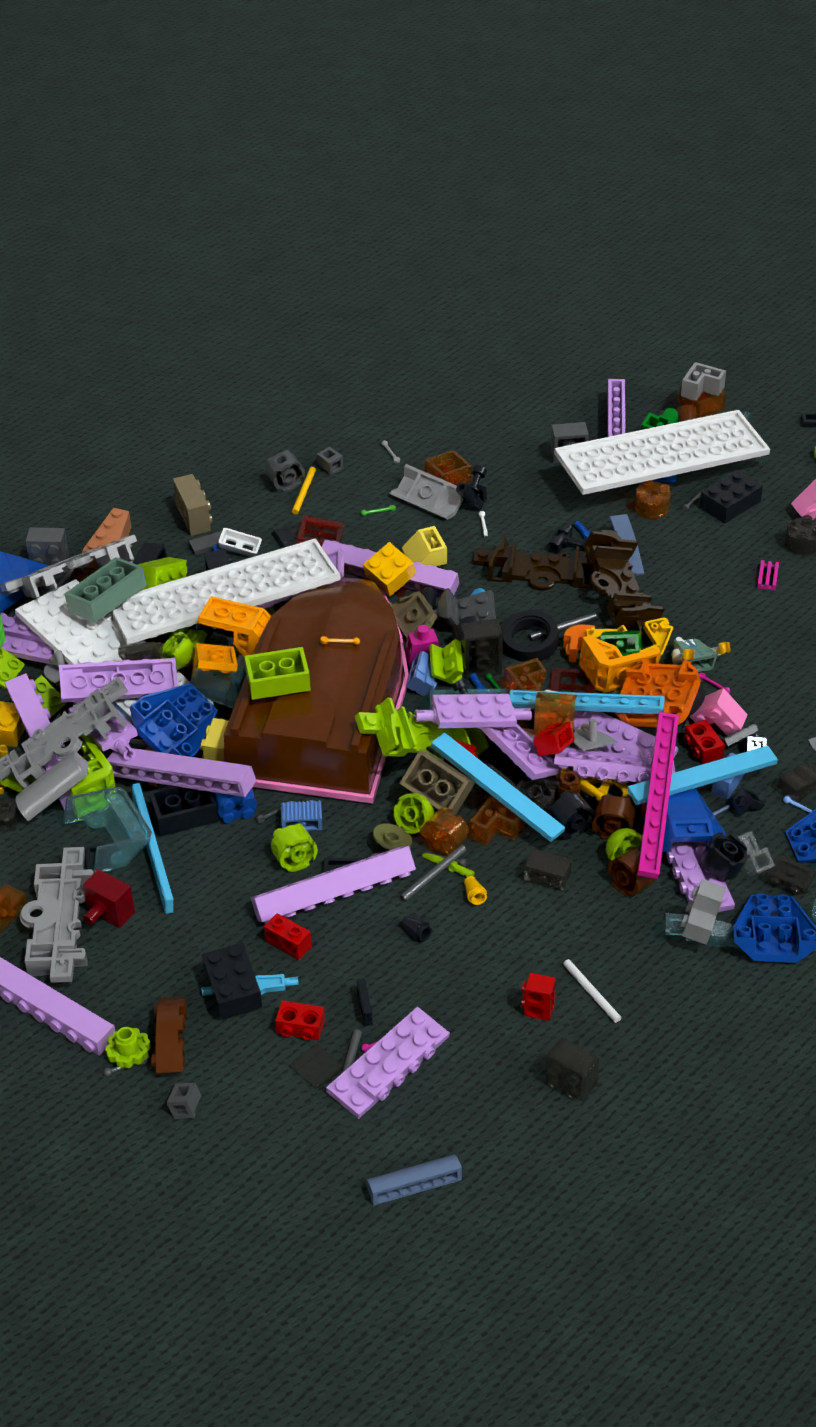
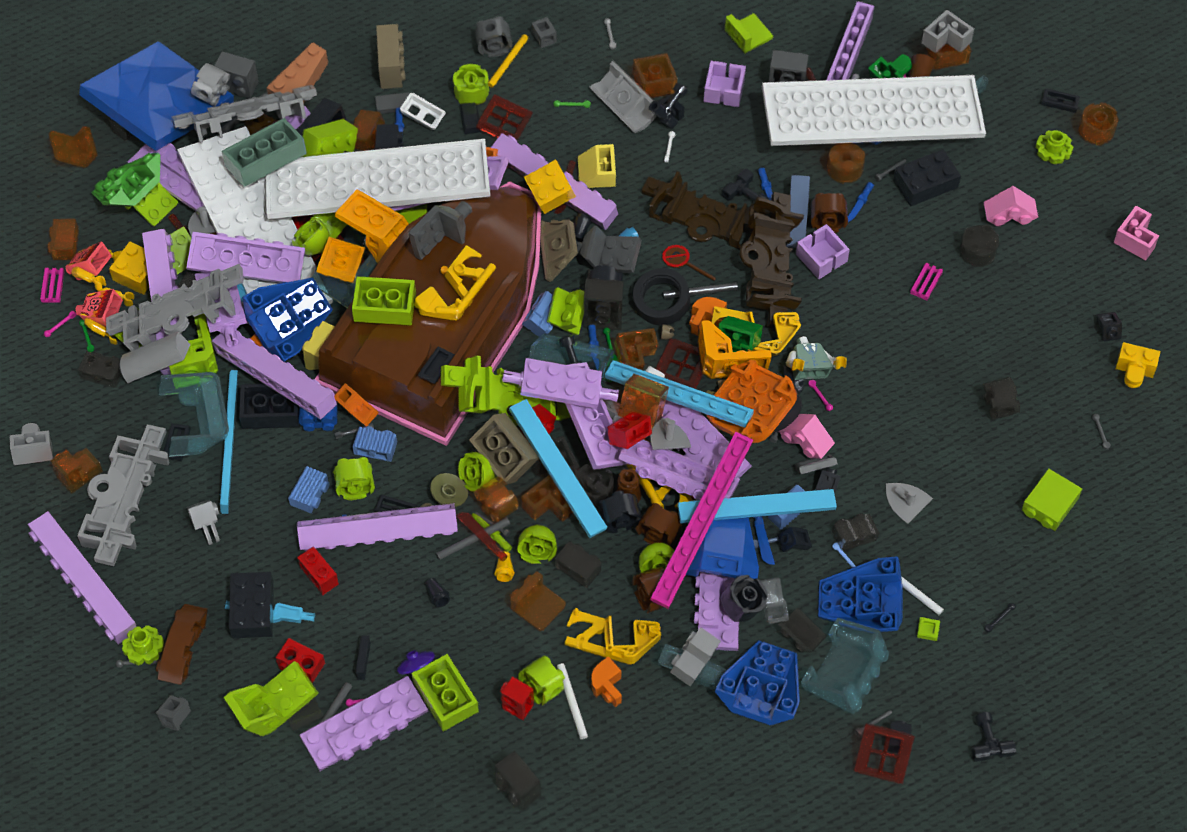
camera: 15 degrees right, 15 degrees up
dark red brick [82,869,135,929] -> none
clear smoke bracket [118,641,163,661] -> none
dark pink torso [405,625,440,667] -> none
red brick [683,720,725,765] -> none
none -> light grey brick [187,499,220,545]
none -> light grey brick [191,63,230,106]
none -> lime bracket [224,661,319,736]
none -> medium blue brick [288,466,330,513]
none -> orange brick [334,383,379,427]
none -> clear orange brick [354,110,385,151]
none -> dark purple dish [397,650,435,674]
none -> dark grey plate [408,201,473,260]
none -> lime brick [412,654,479,731]
none -> yellow piece [414,245,496,320]
none -> black tile [418,346,455,384]
none -> lime brick [453,64,489,104]
none -> clear red piece [456,512,508,561]
none -> clear orange bracket [510,571,566,631]
none -> lime cylinder [517,525,557,564]
none -> lime brick [519,655,565,705]
none -> yellow piece [565,608,661,665]
none -> orange brick [592,656,622,707]
none -> dark tan hinge [661,324,675,340]
none -> piece [662,245,716,281]
none -> lavender piece [704,61,746,107]
none -> lime bracket [725,14,773,53]
none -> blue piece [754,516,775,565]
none -> lavender piece [796,224,850,279]
none -> reddish brown brick [810,193,848,233]
none -> blue piece [848,182,874,222]

